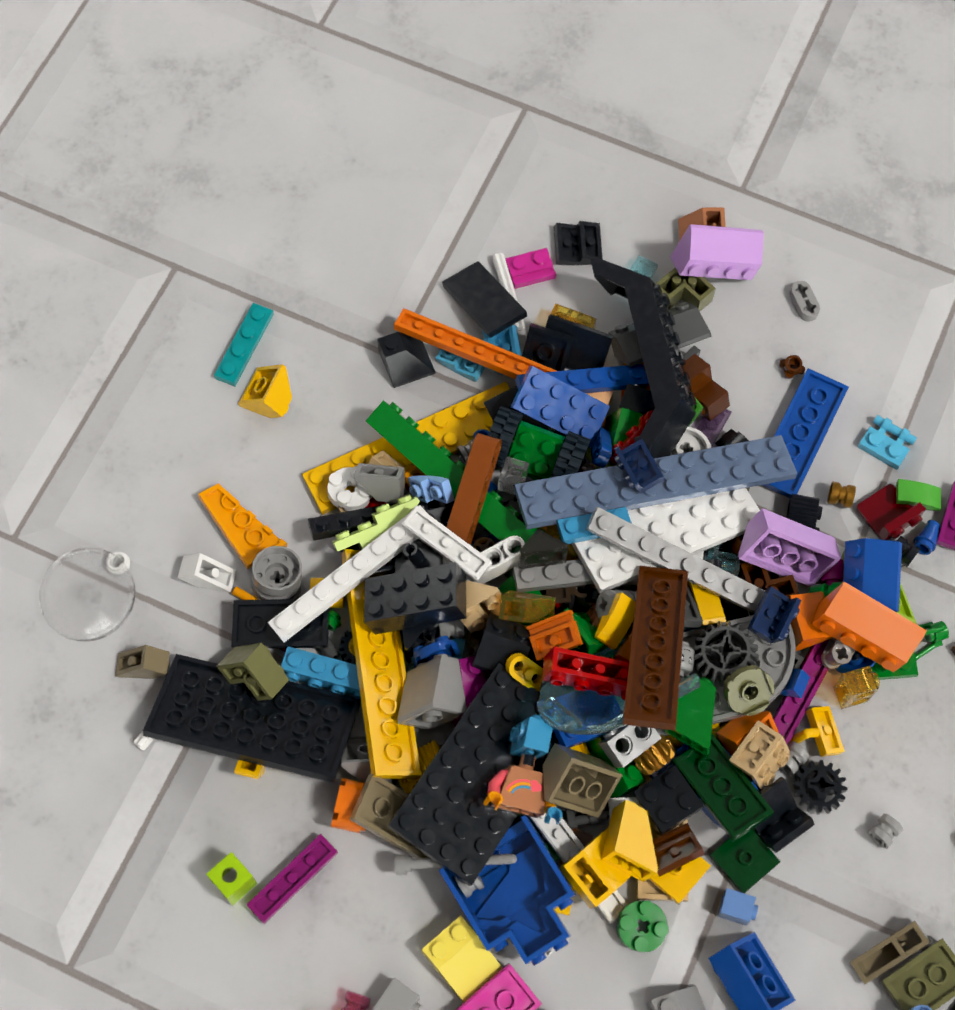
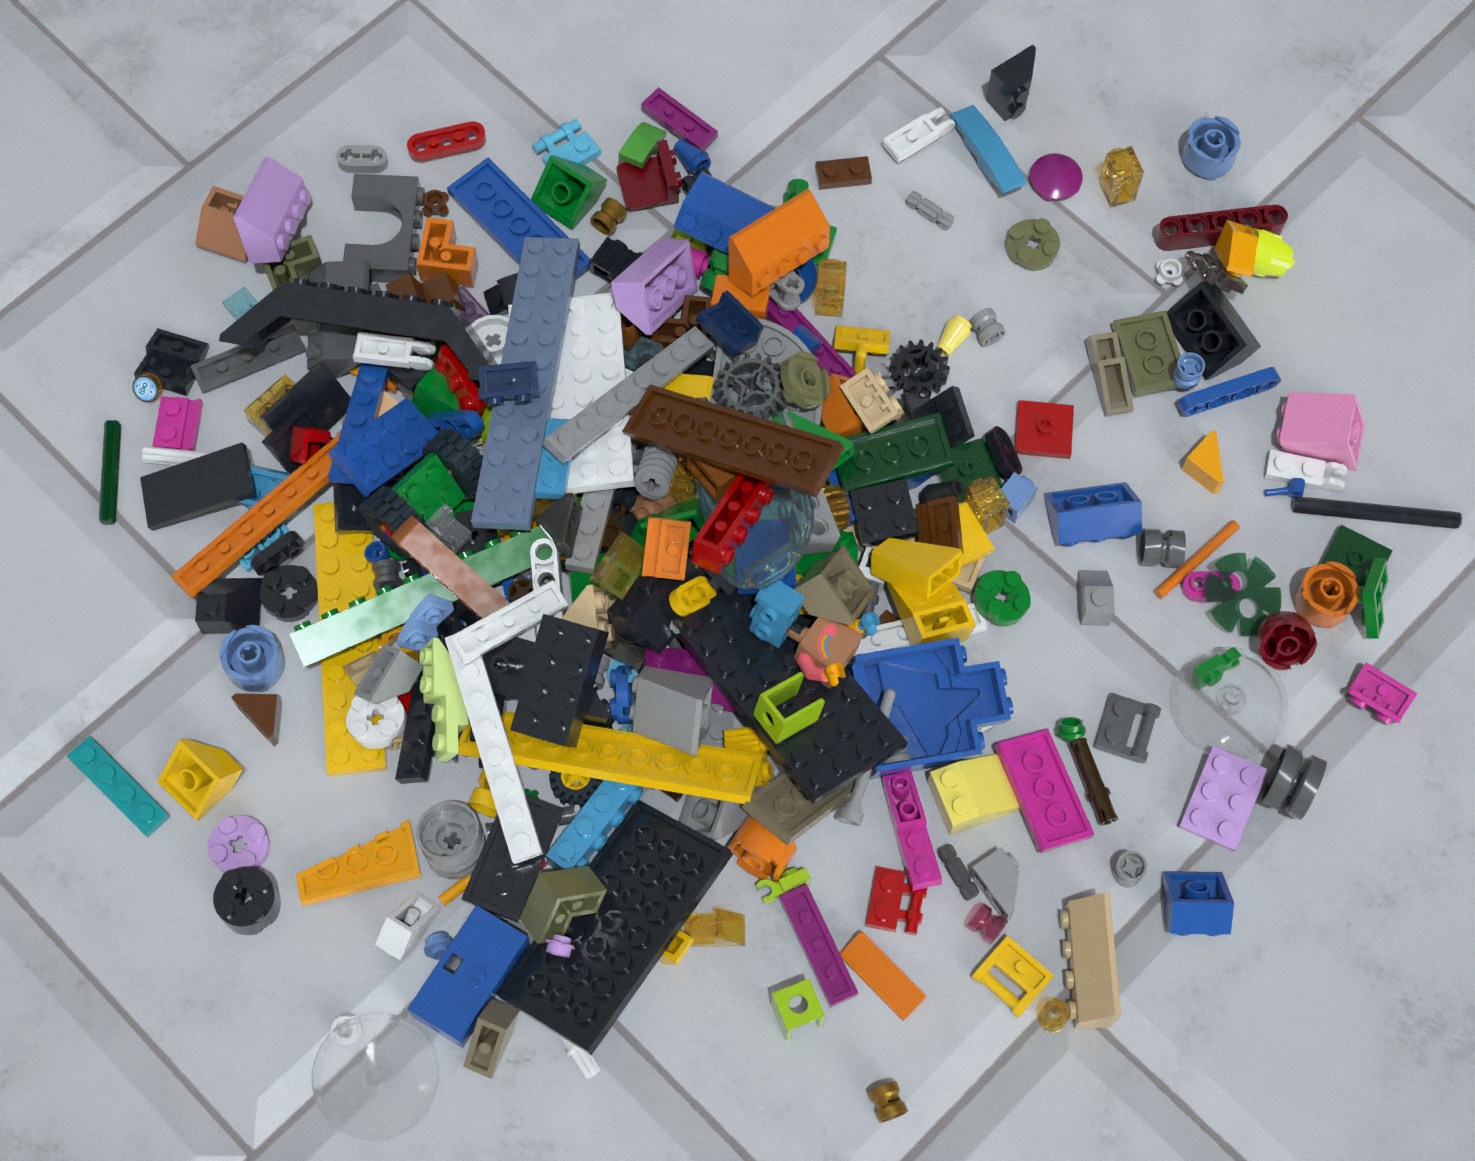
camera: 70 degrees left, 0 degrees up
yellow slope [594,592,636,650] -> none
none -> dark green axle [99,420,121,525]
none -> tile [132,373,162,402]
none -> dark grey plate [190,324,305,393]
none -> lavender plate [208,815,270,873]
none -> black brick [213,867,281,935]
none -> medium blue brick [219,625,284,693]
none -> reddish brown slope [231,693,282,747]
none -> black plate [250,531,304,576]
none -> black plate [260,565,318,622]
none -> red panel [289,426,331,464]
none -> dark grey arch [343,174,425,283]
none -> white hinge [353,332,436,371]
none -> red plate [407,121,486,161]
none -> blue brick [408,905,530,1048]
none -> orange brick [416,217,478,287]
none -> medium blue plate [424,933,453,960]
none -> green slope [531,155,608,229]
none -> lavender plate [545,934,575,958]
none -> clear yellow slope [684,909,745,947]
none -> lime piece [753,672,825,744]
none -> lime plate [756,867,811,905]
none -> orange slope [840,931,926,1021]
none -> red plate [865,866,928,935]
none -> pearl gold wheel [868,1081,908,1123]
none -> dark pink slope [882,771,942,891]
none -> pearl dark grey cone [921,479,964,504]
none -> light yellow cone [936,315,972,357]
none -> dark grey axle [938,844,979,901]
none -> clear yellow brick [964,476,1010,535]
none -> black plate [985,426,1022,479]
none -> red plate [1015,400,1074,459]

